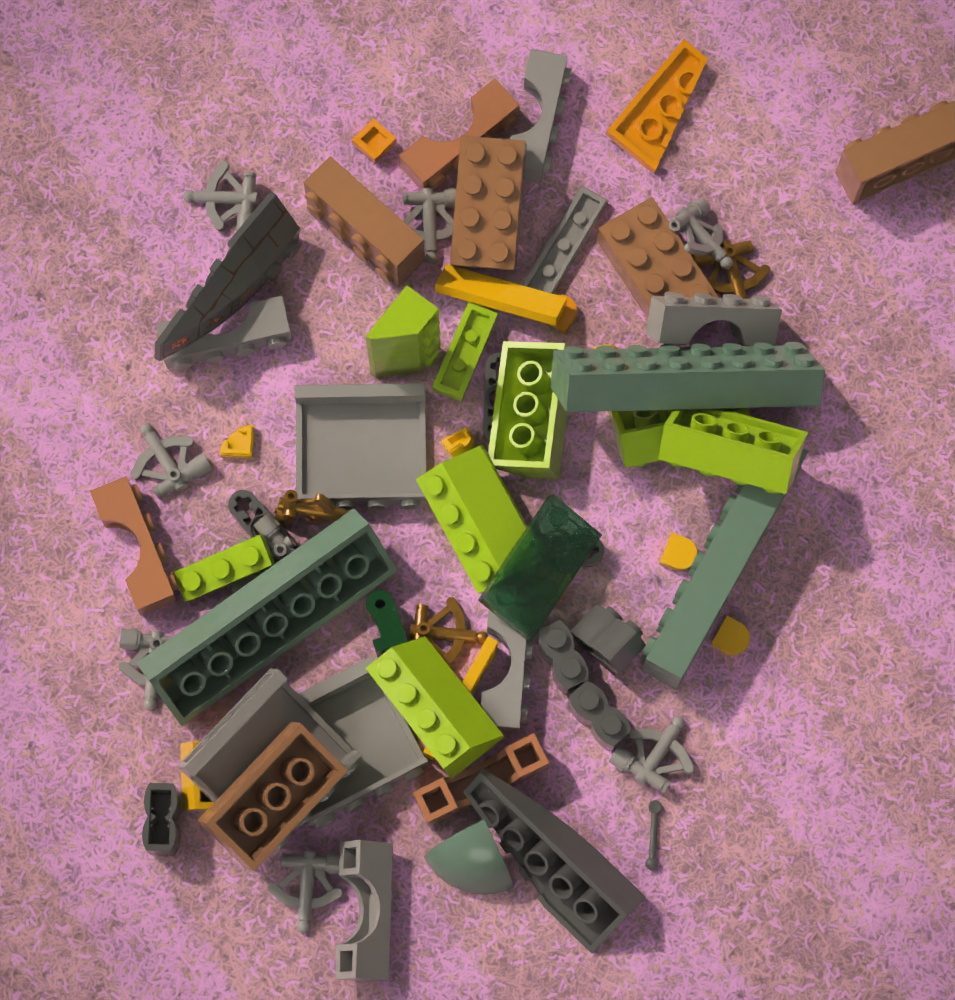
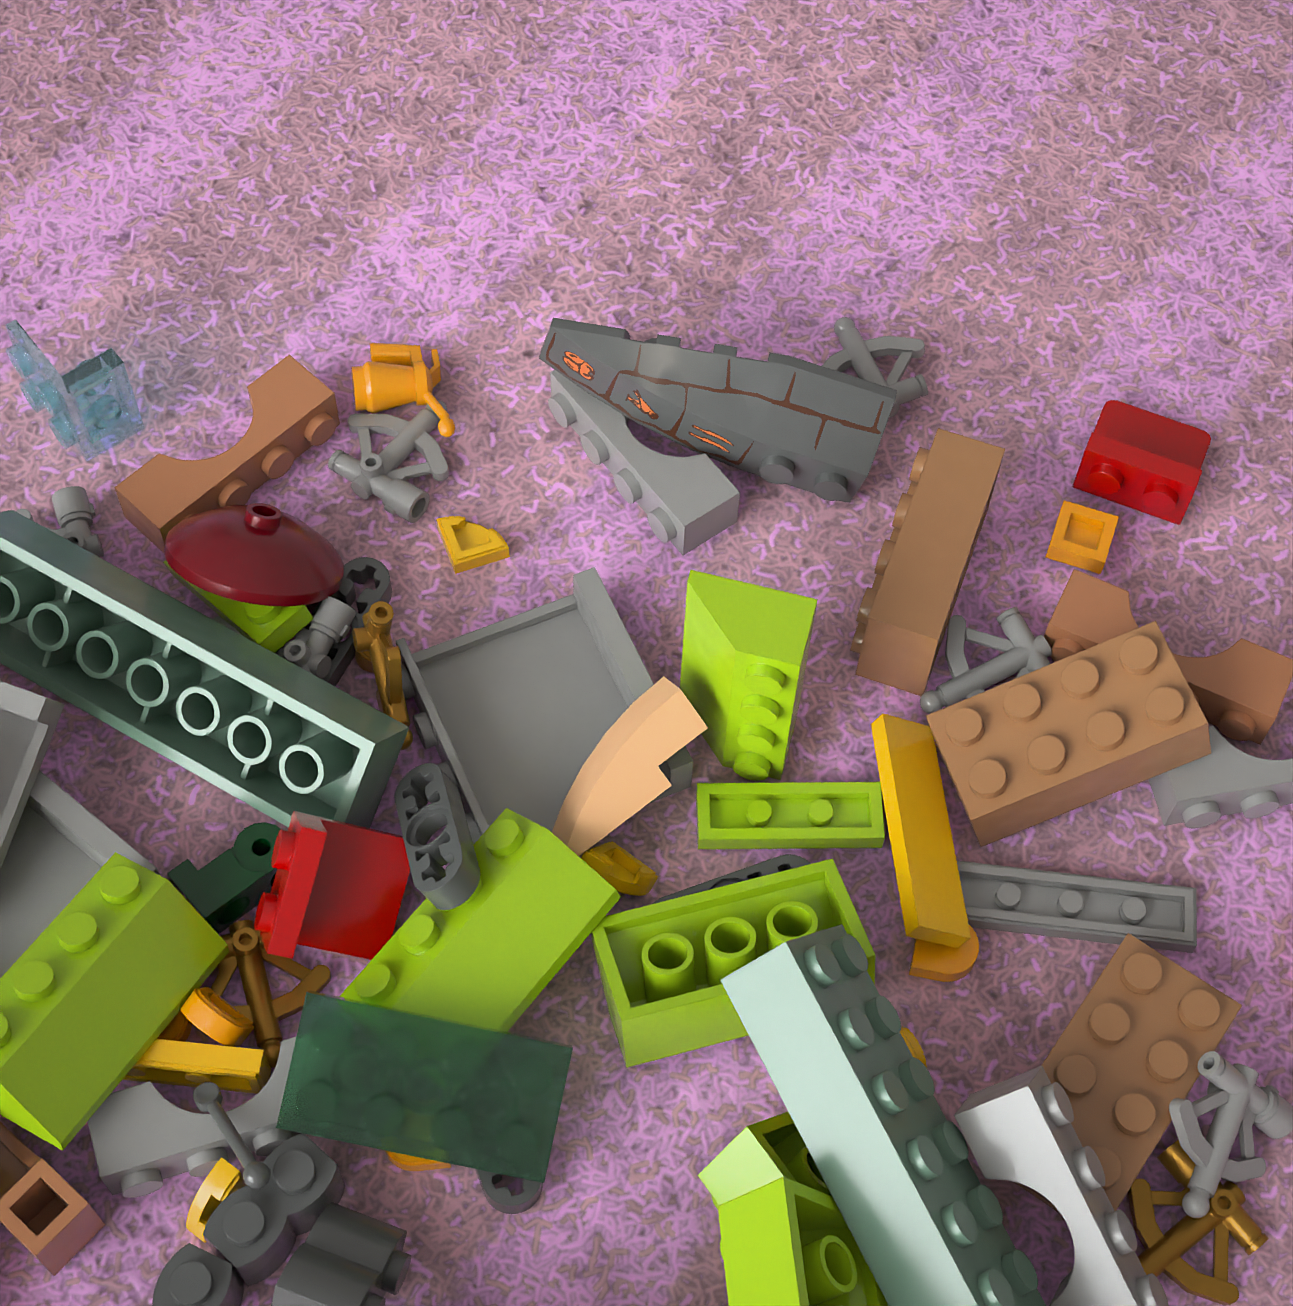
camera: 65 degrees right, 15 degrees down
none -> clear light blue bracket [5,319,144,462]
none -> dark red dish [164,503,344,606]
none -> light orange tile [180,987,254,1047]
none -> yellow tile [186,1157,247,1243]
none -> dark grey hinge [193,1082,271,1189]
none -> red bracket [254,811,410,960]
none -> light orange piece [351,342,455,437]
none -> dark grey beam [394,763,481,910]
none -> light nougat slope [552,676,708,856]
none -> red bracket [1072,400,1211,525]

